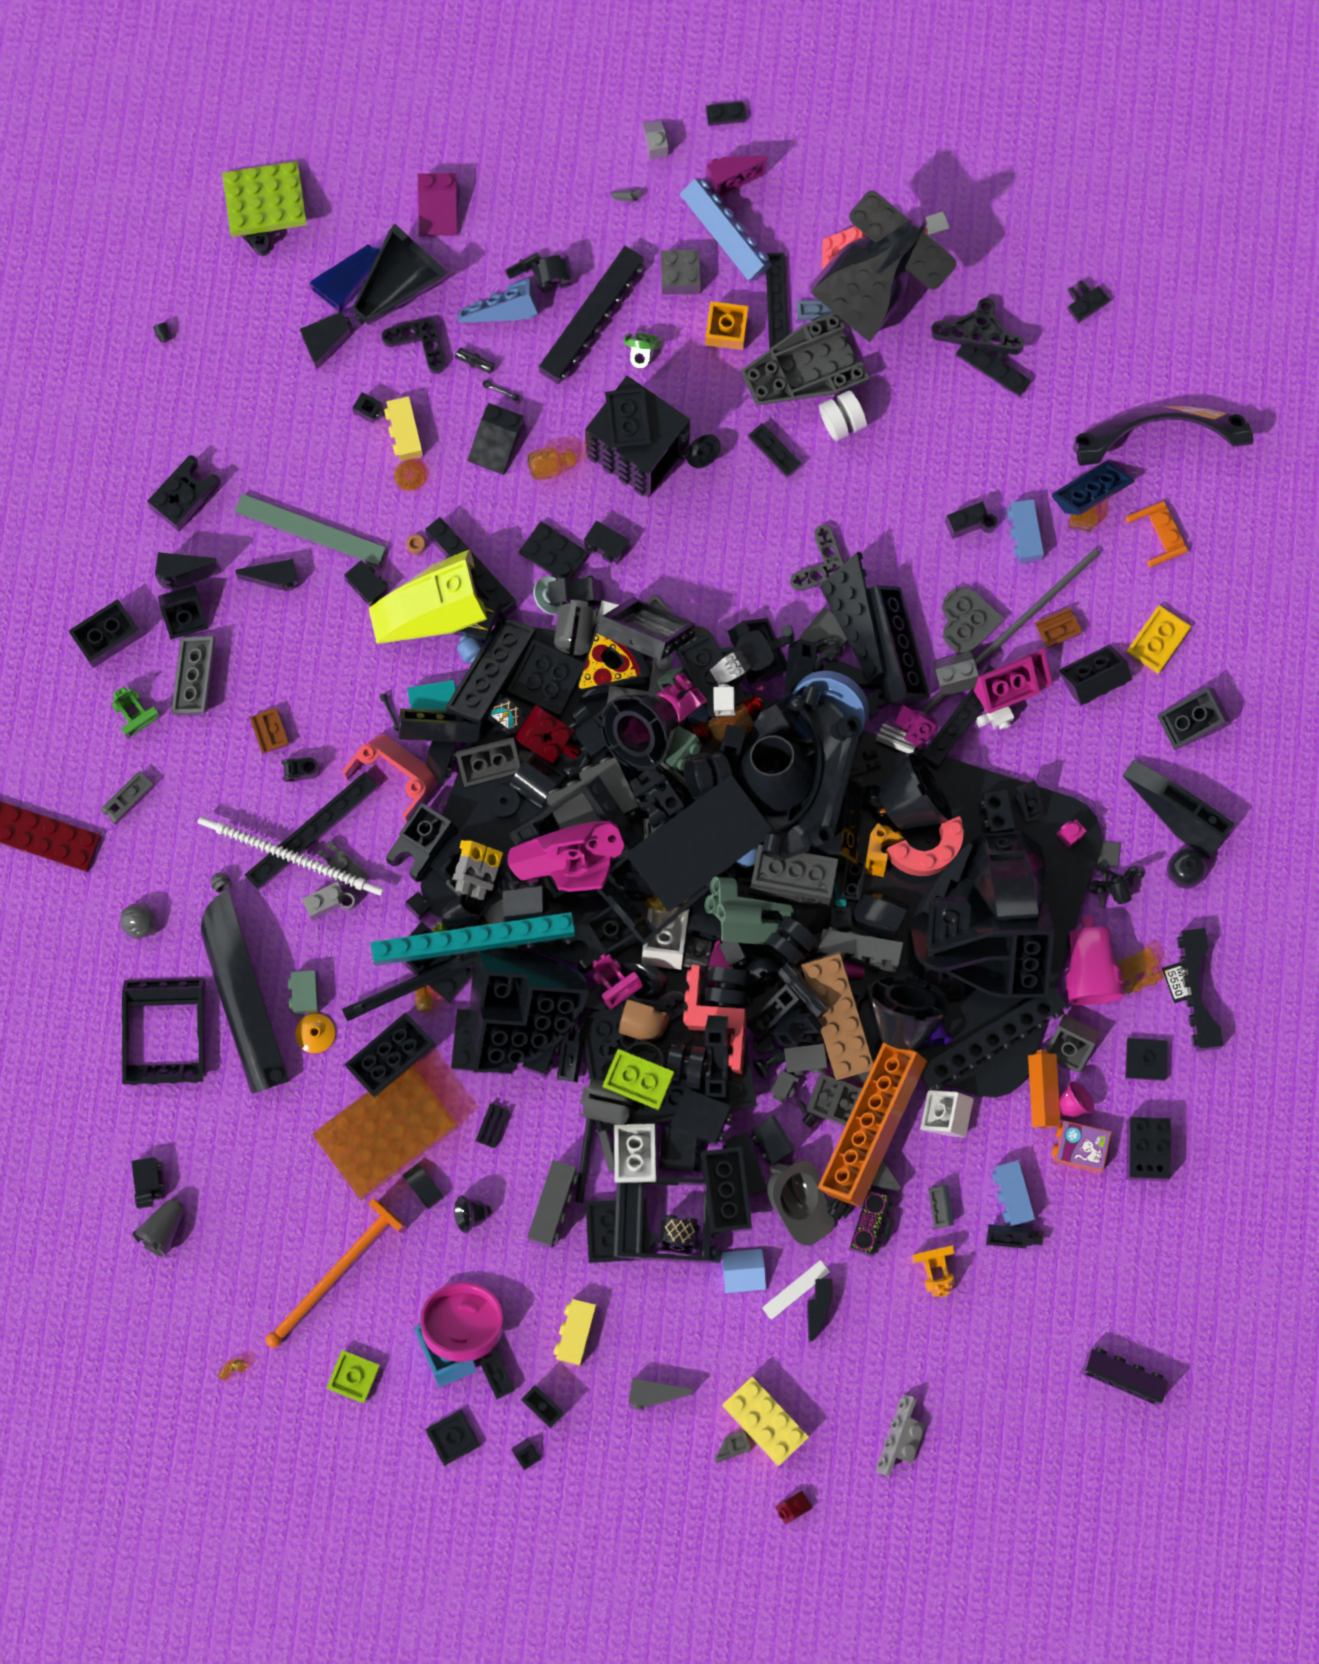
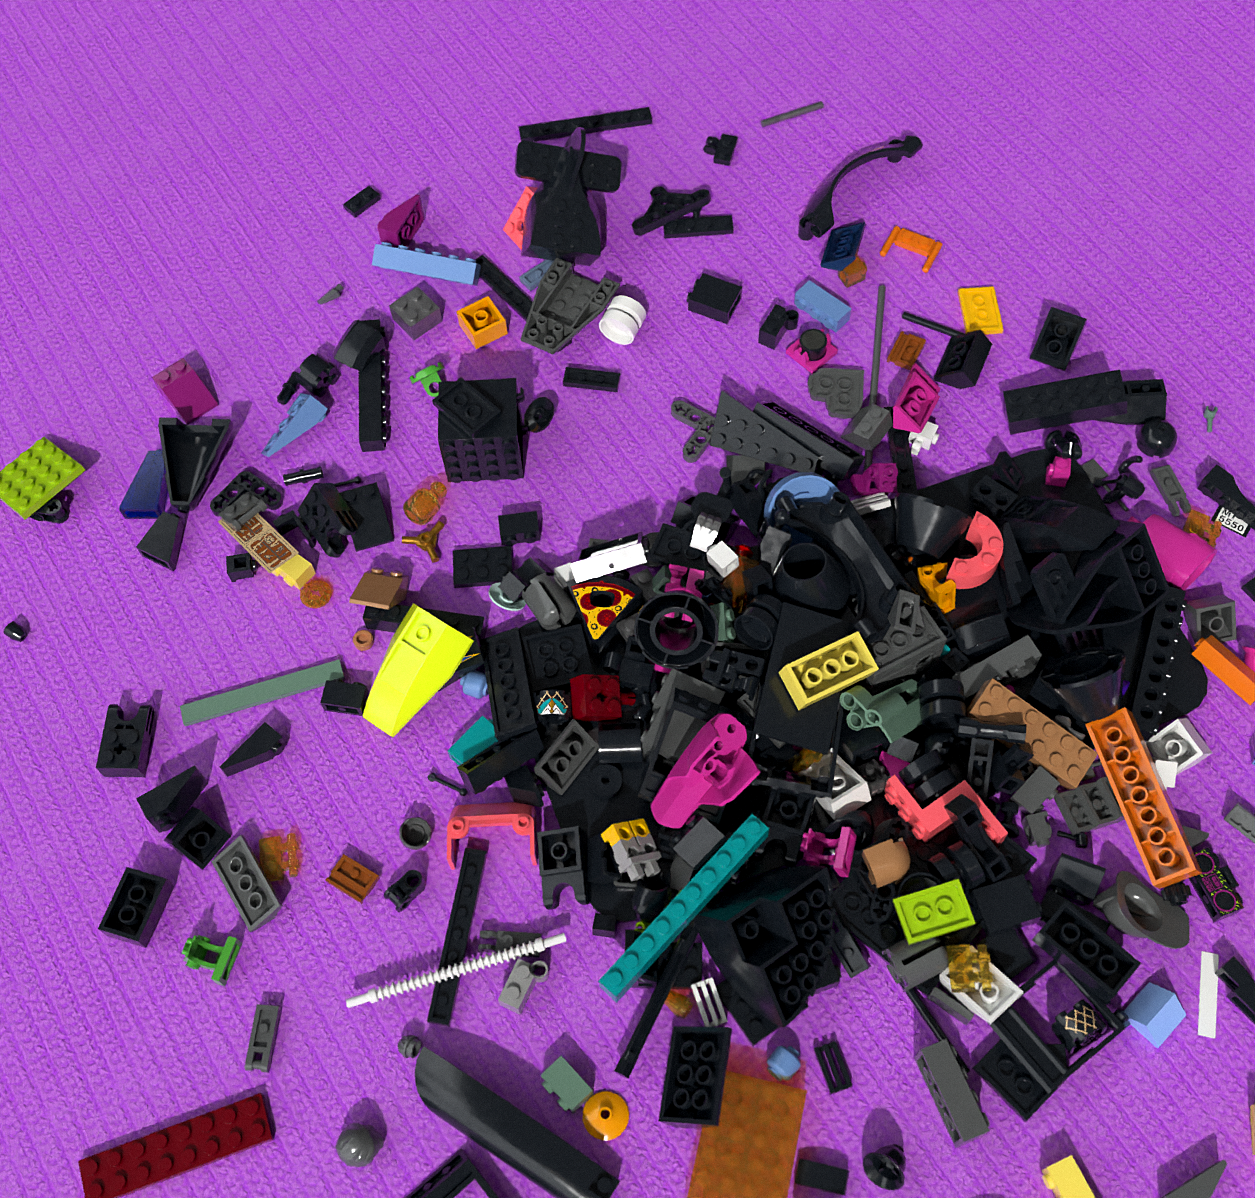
camera: 35 degrees left, 15 degrees down
light grey slope [642,120,668,160] -> none
none -> dark grey plate [218,491,268,532]
none -> sticker [218,514,299,573]
none -> clear yellow plate [259,833,300,882]
none -> black bracket [273,510,315,548]
none -> black brick [297,483,358,558]
none -> black slope [333,319,385,371]
none -> medium nougat slope [349,567,409,610]
none -> dark grey hair [399,817,432,850]
none -> pearl gold piece [402,521,445,563]
none -> black plate [518,107,652,142]
none -> black brick [686,273,742,324]
none -> white tile [690,977,728,1027]
none -> black hinge [695,571,733,608]
none -> flat silver bar [761,101,824,127]
none -> medium blue head [767,1045,801,1082]
none -> light yellow brick [778,631,879,710]
none -> piece [786,329,838,374]
none -> dark grey slope [887,589,926,634]
none -> black piece [902,312,965,337]
none -> clear yellow plate [946,944,993,993]
none -> black brick [1003,369,1127,435]
none -> black piece [1044,430,1082,460]
none -> flat silver plate [1052,715,1085,743]
none -> dark grey hinge [1150,465,1191,516]
none -> white brick [1152,757,1178,790]
none -> sand green hand [1203,405,1218,432]

